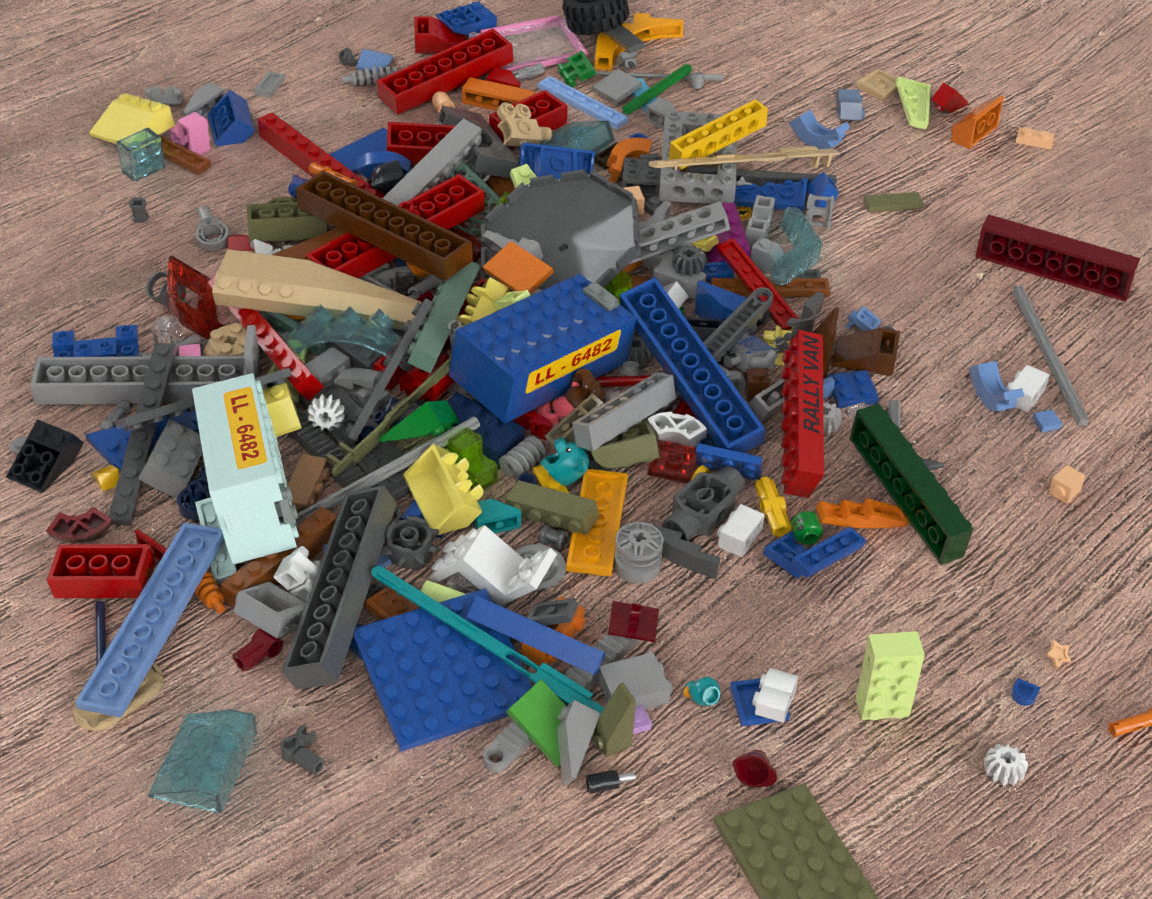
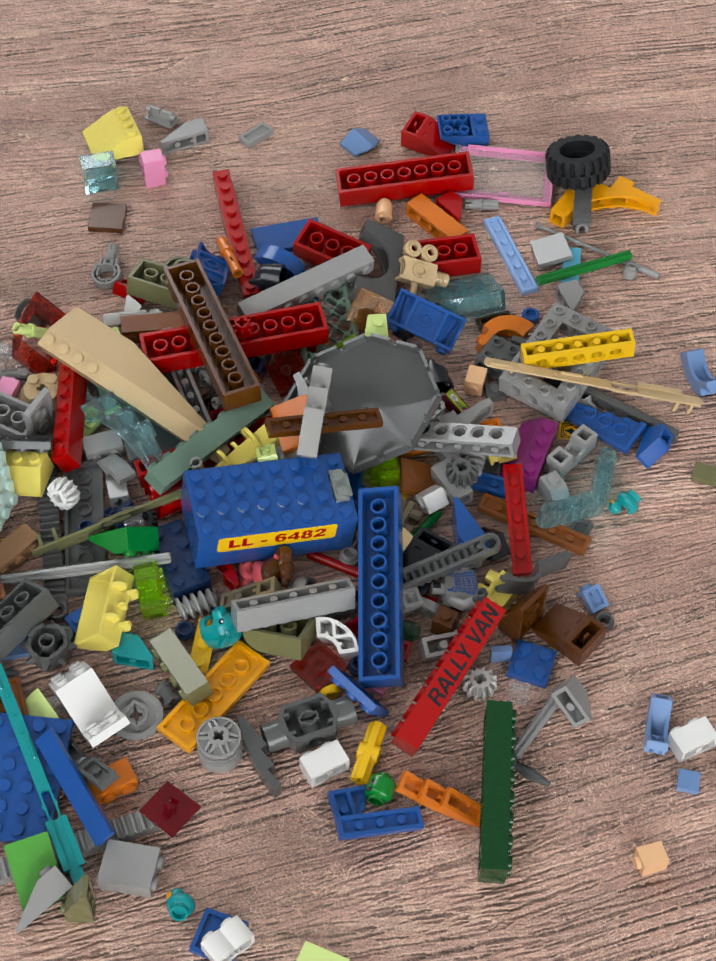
camera: 30 degrees right, 10 degrees up
dark grey bush [129,197,149,223] -> none
dark orange plate [144,135,211,175] -> none
blue slope [207,90,255,146] -> none
dark grey plate [339,48,357,66] -> none
light grey piece [342,66,401,86] -> none
dark grey plate [343,298,433,447] -> none
green plate [557,51,596,87] -> none
black piece [586,770,636,794] -> none
lavender plate [633,705,652,734] -> none
light grey piece [804,194,835,230] -> none
none -> yellowish green pin [12,322,48,338]
none -> tile [88,202,127,233]
none -> reddish brown plate [264,408,383,438]
none -> light grey arch [297,363,333,459]
none -> clear orange plate [346,287,394,328]
none -> light grey slope [551,675,592,728]
none -> teal animal [608,489,642,514]

